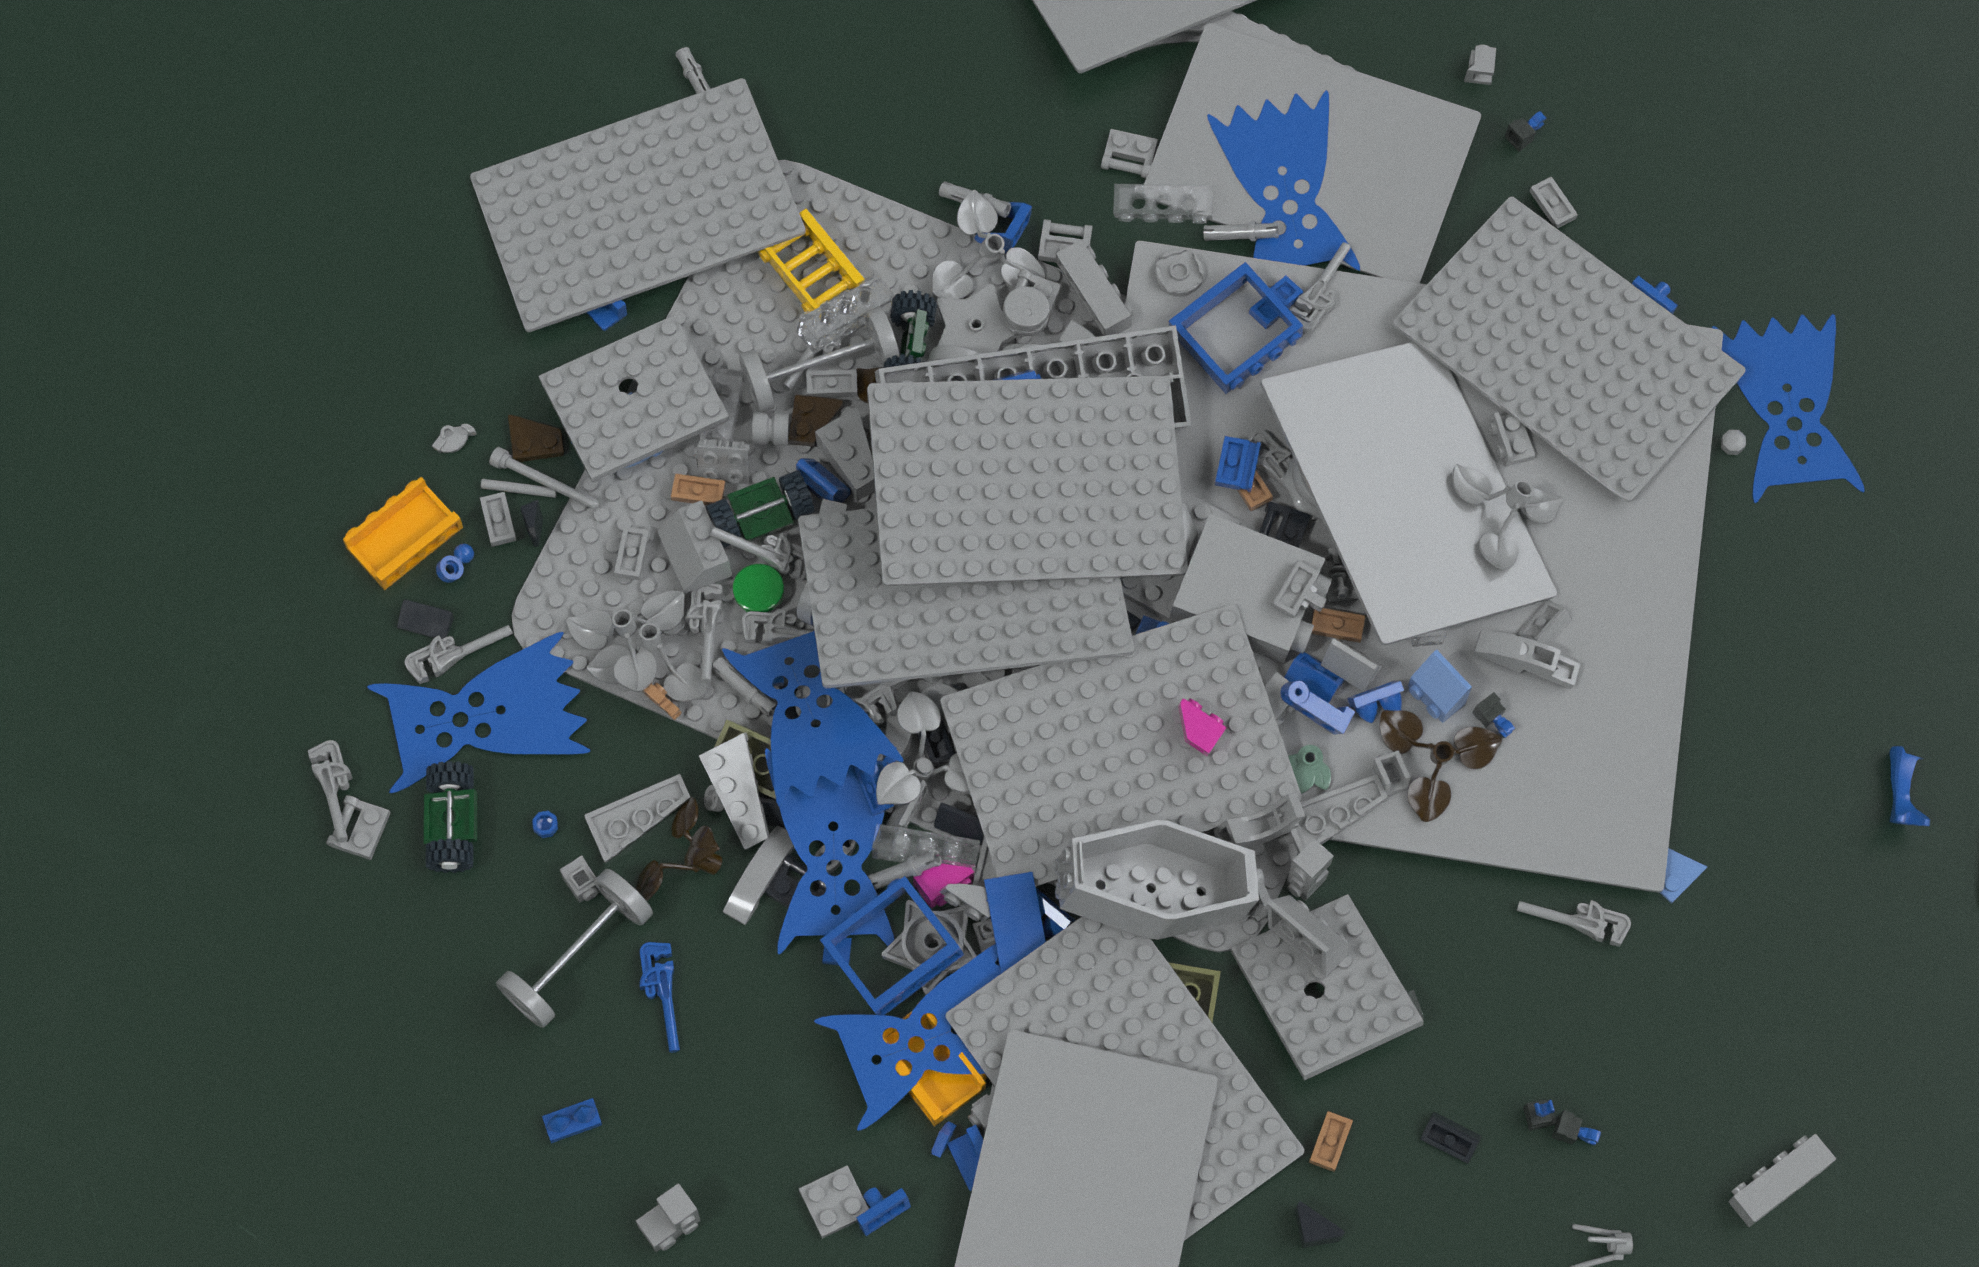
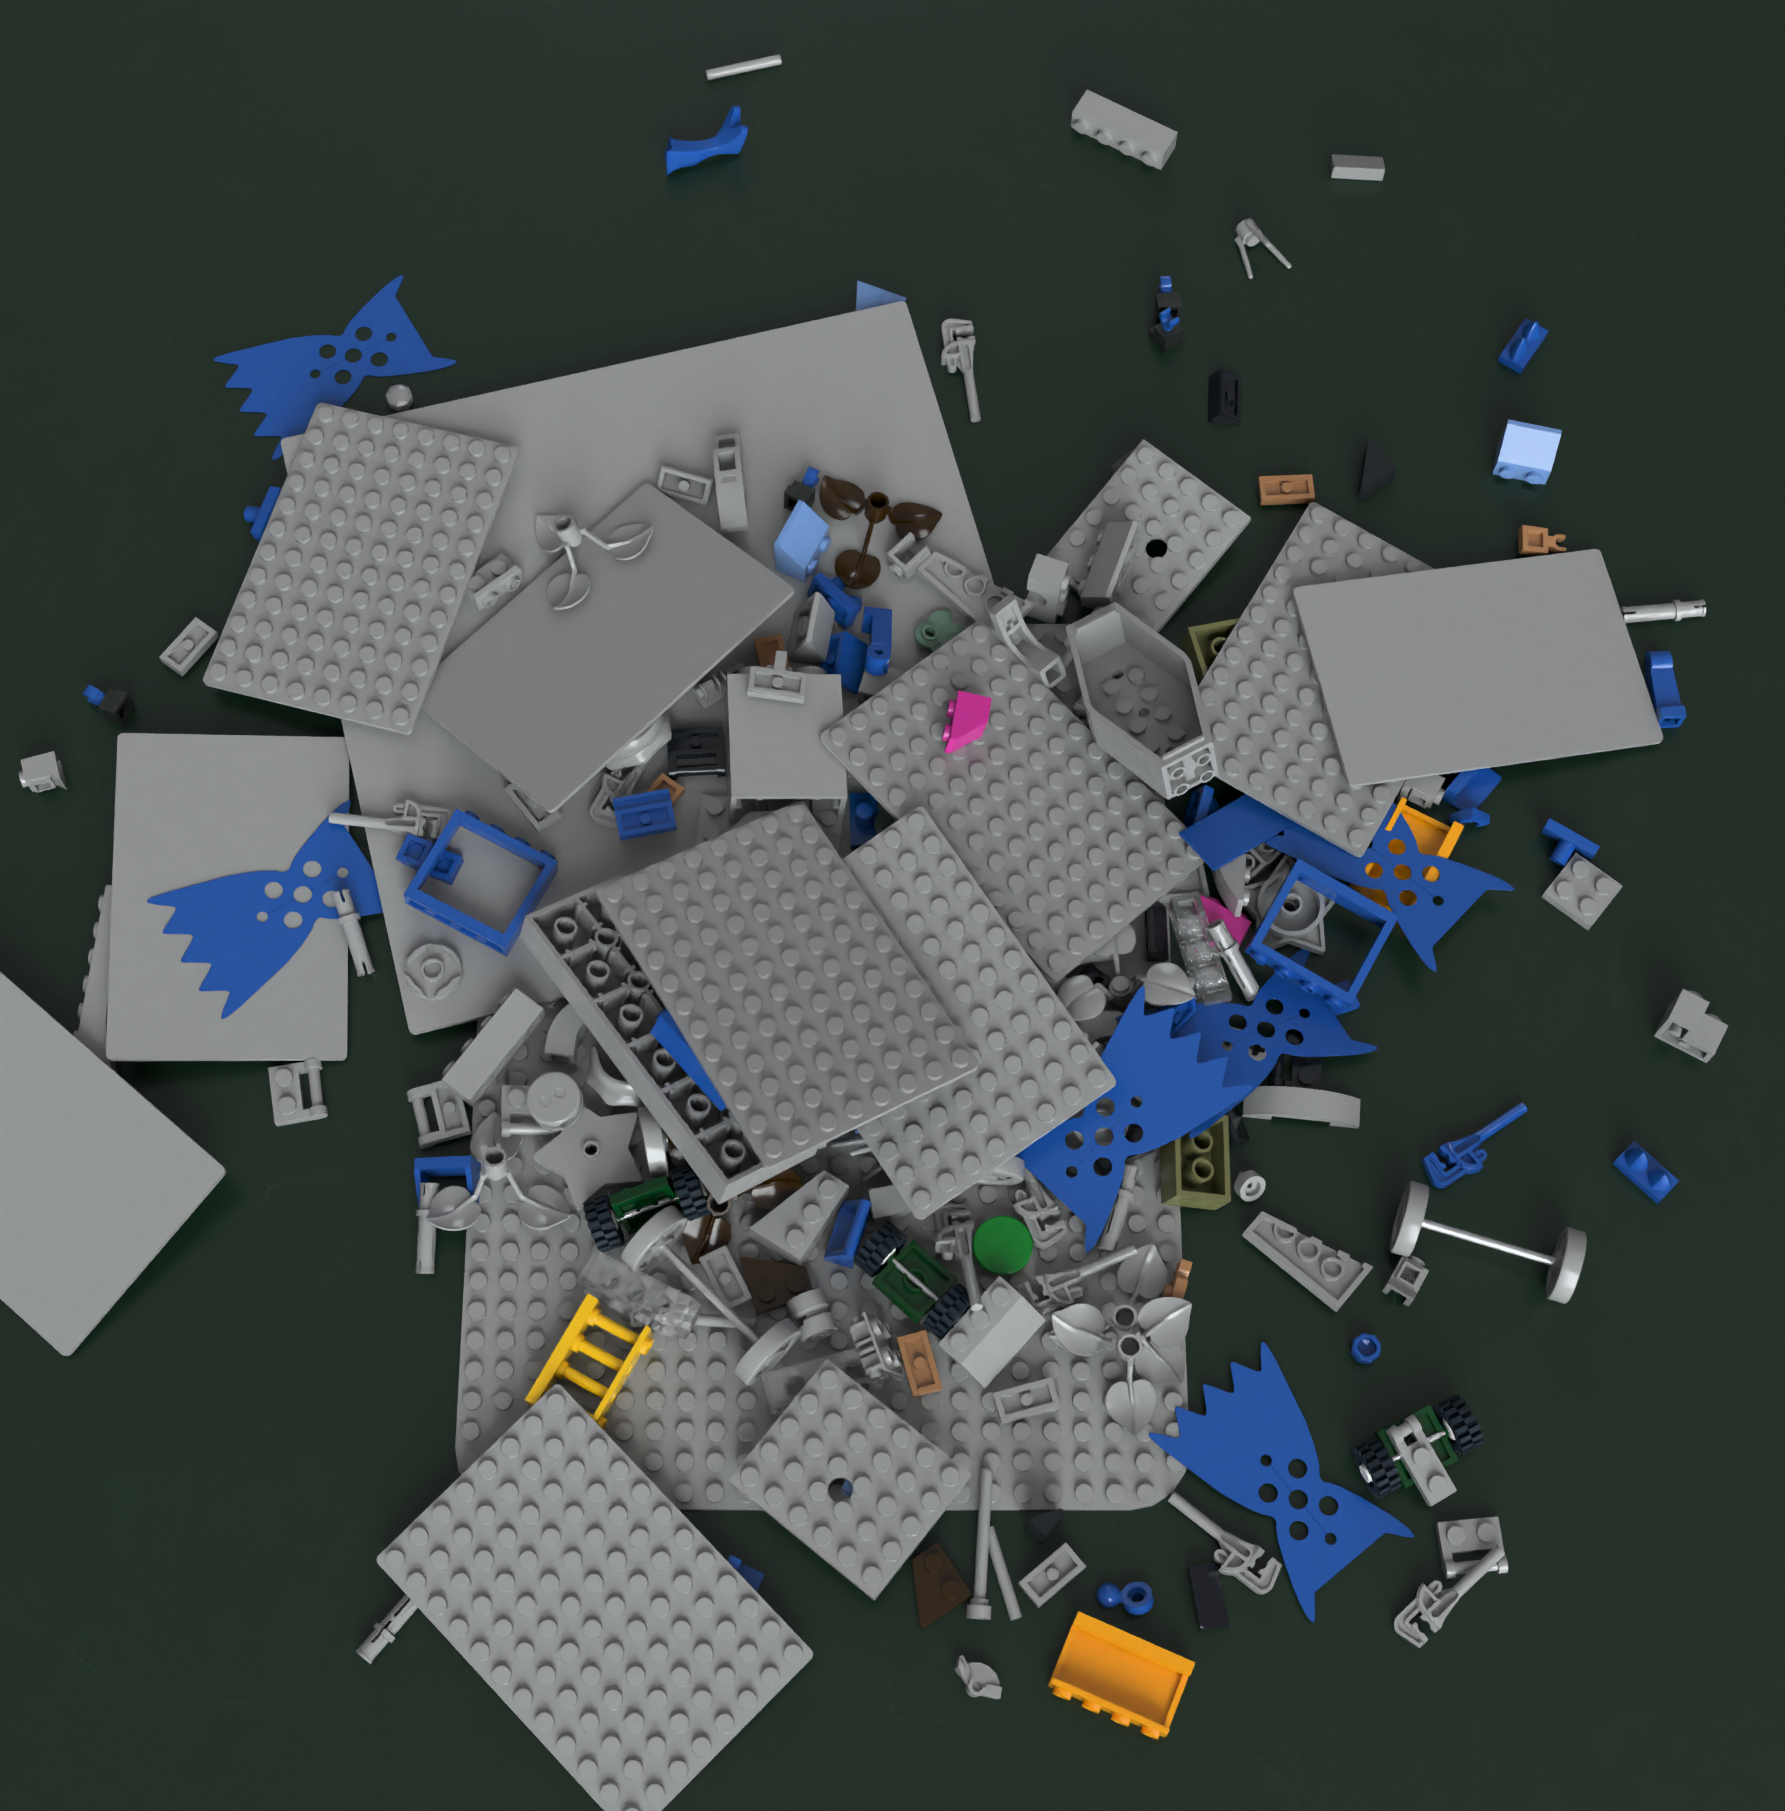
camera: 115 degrees left, 0 degrees up
dark brown plant [636,797,722,901] -> none
light grey wing [699,732,770,849] -> none
clear brick [1113,184,1214,224] -> none
none -> light grey plate [1386,1414,1457,1506]

